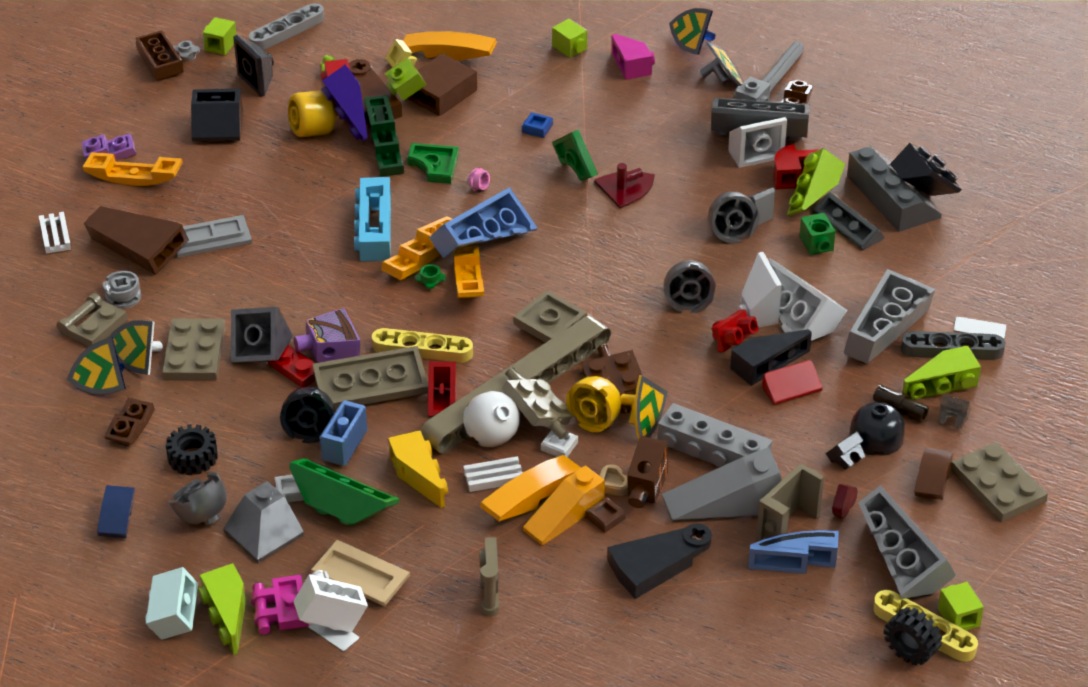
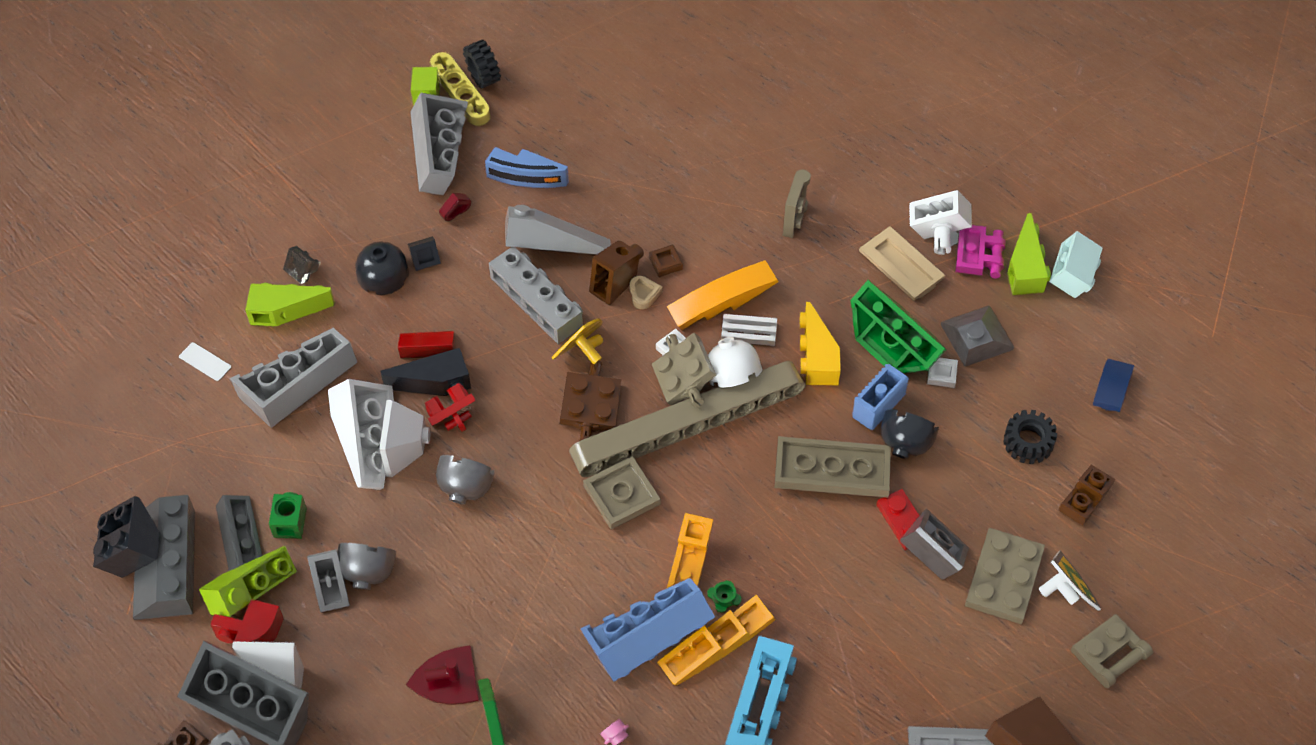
camera: 160 degrees left, 15 degrees up
shield [67,337,126,395] -> none
light grey wheel [103,271,141,309] -> none
flat silver cylinder [168,472,227,525] -> none
medium lavender torso [294,308,360,363] -> none
light yellow beam [372,328,473,363] -> none
red slope [428,361,457,416] -> none
light orange slope [523,465,605,546] -> none
yellow cylinder [566,376,622,432] -> none
black piece [607,523,712,599] -> none
dark tan panel [756,463,824,542] -> none
dark brown pin [873,384,929,422] -> none
dark grey beam [901,331,1006,360] -> none
reddish brown slope [914,448,953,500] -> none
dark tan plate [951,442,1048,522] -> none

